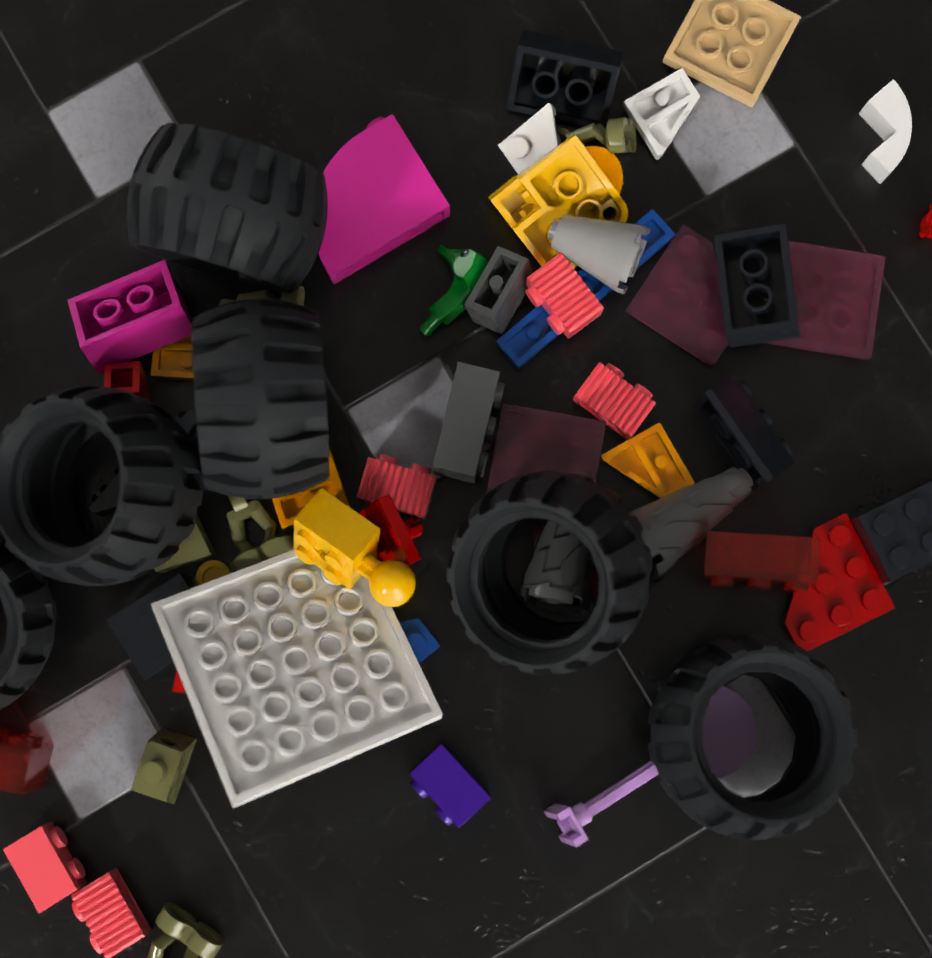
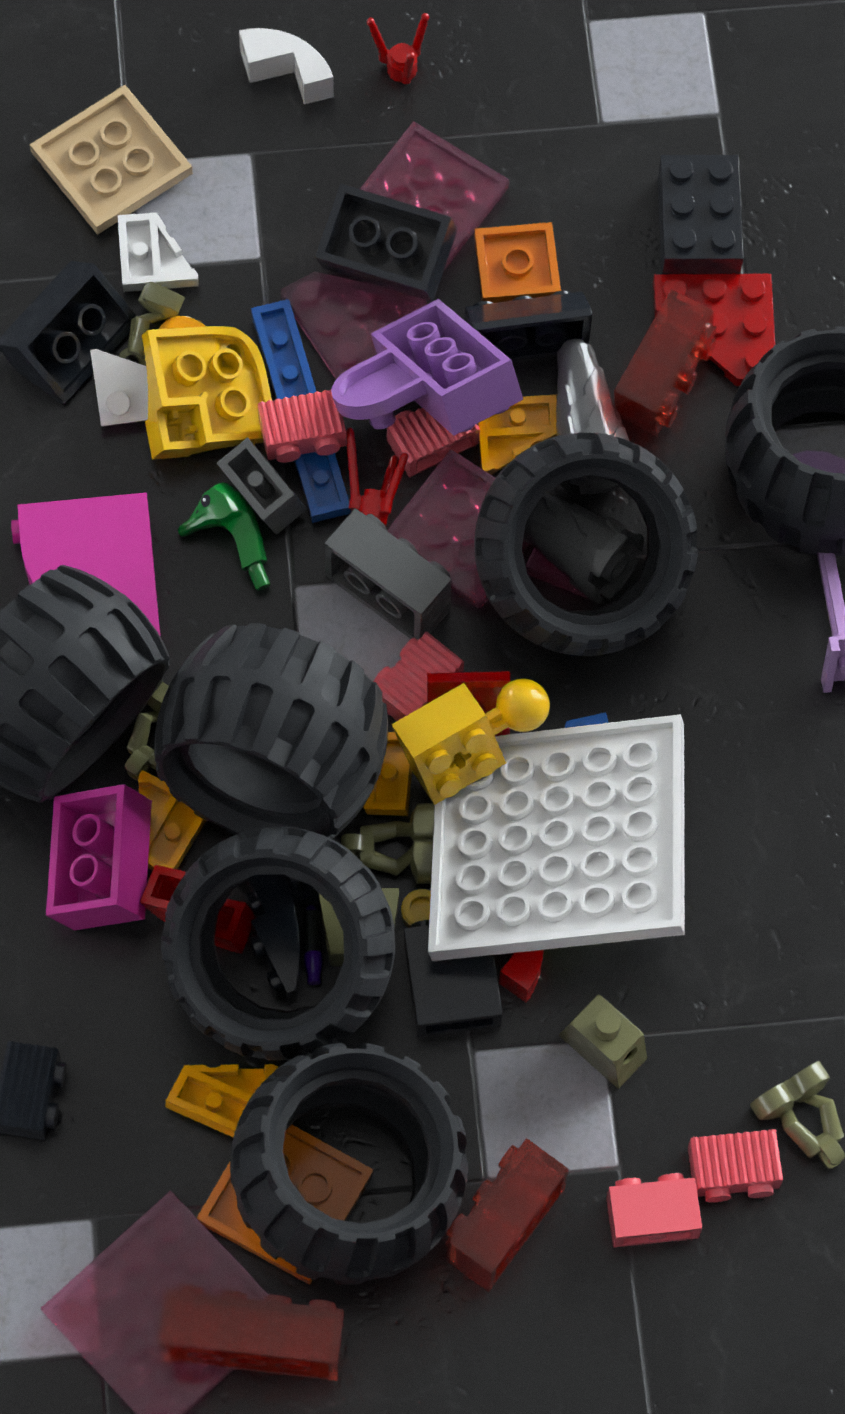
camera: 70 degrees left, 15 degrees down
dark purple brick [410,741,491,828] -> none
light grey cone [547,214,650,295] -> none
none -> medium lavender brick [331,299,523,436]
none -> red plant [346,428,408,527]
none -> orange plate [474,222,561,303]

